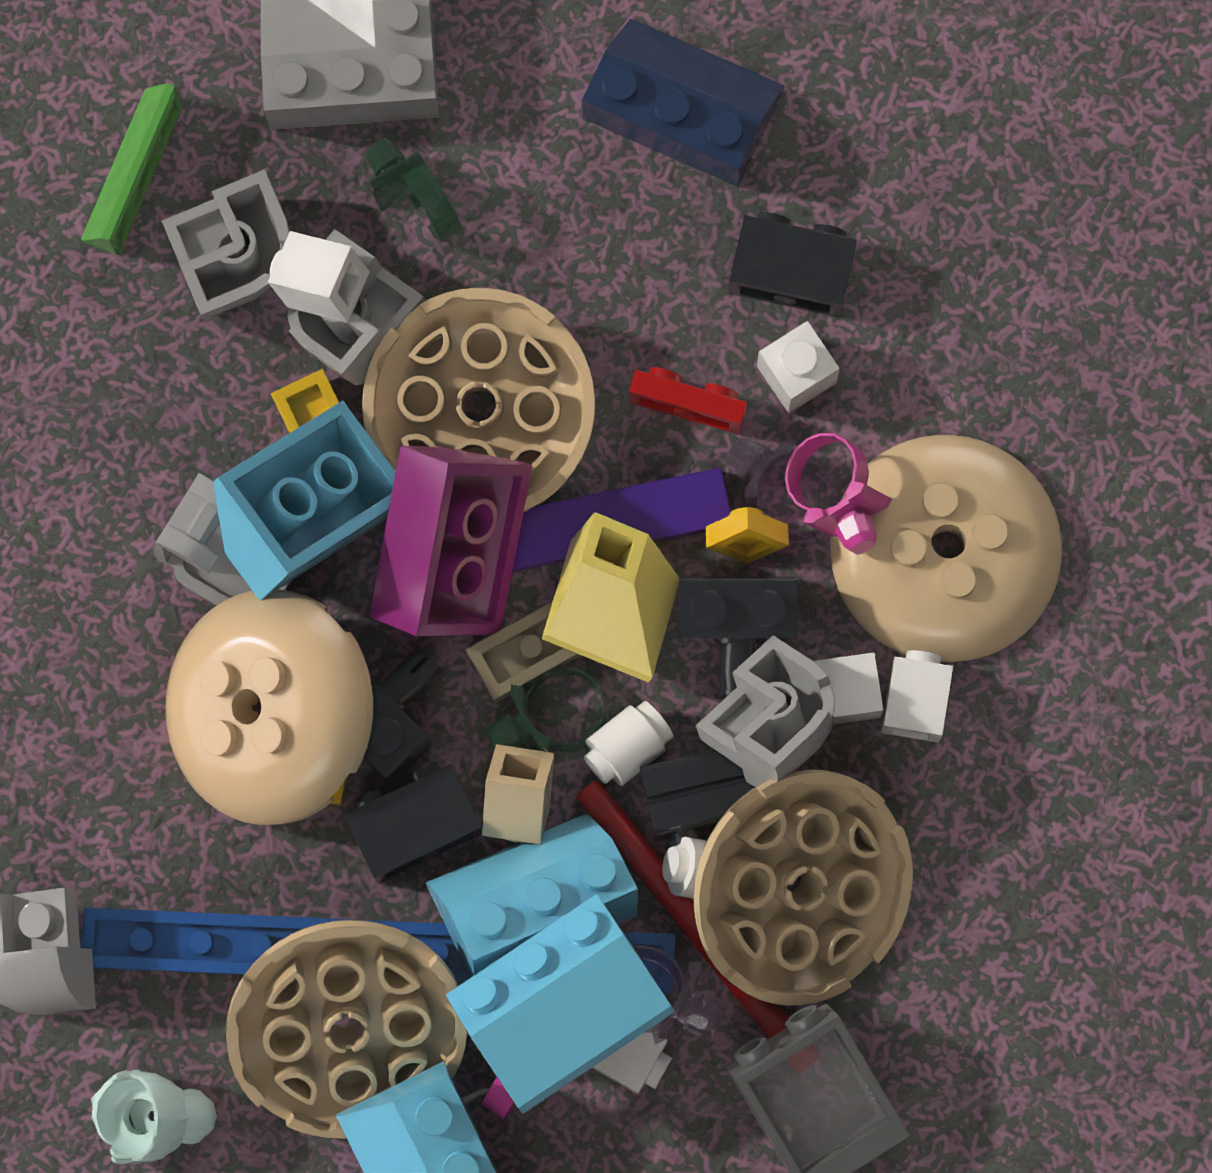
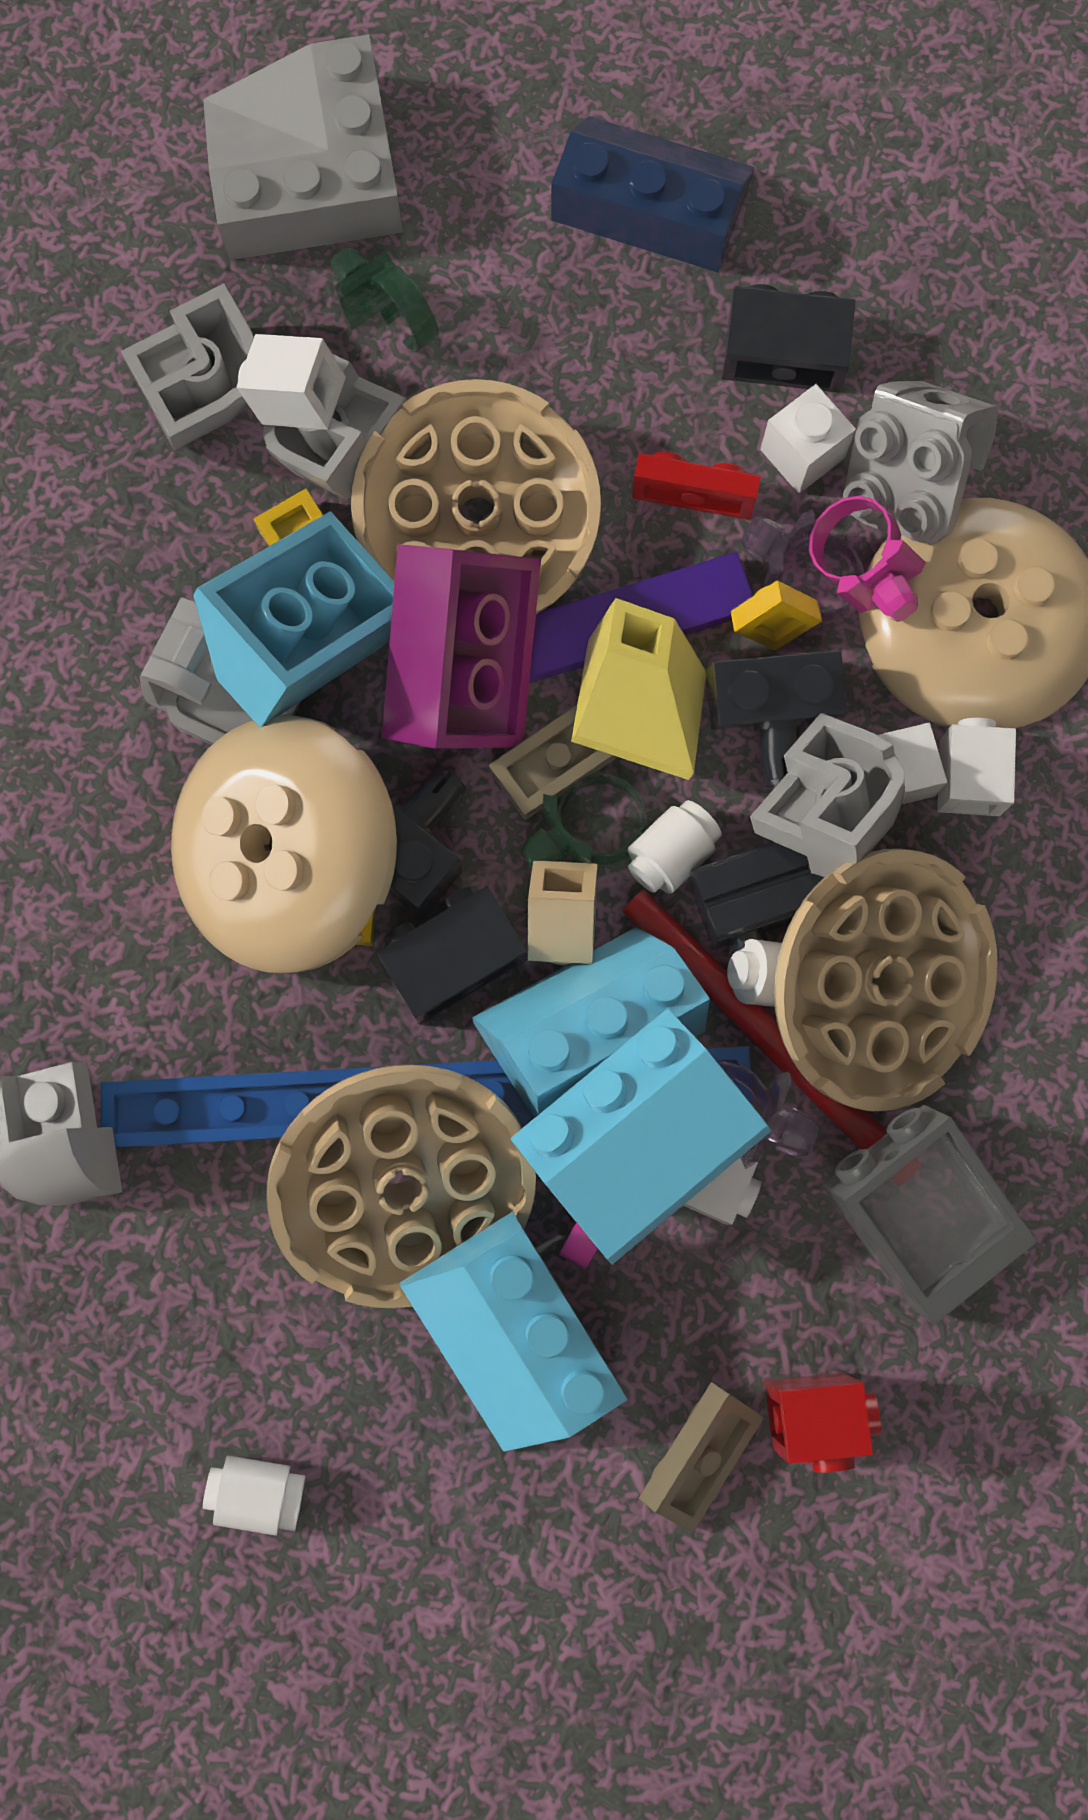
camera: 10 degrees left, 0 degrees up
bright green slope [81,83,183,255] -> none
light aqua piece [91,1070,217,1164] -> none
none -> light grey piece [843,381,998,545]

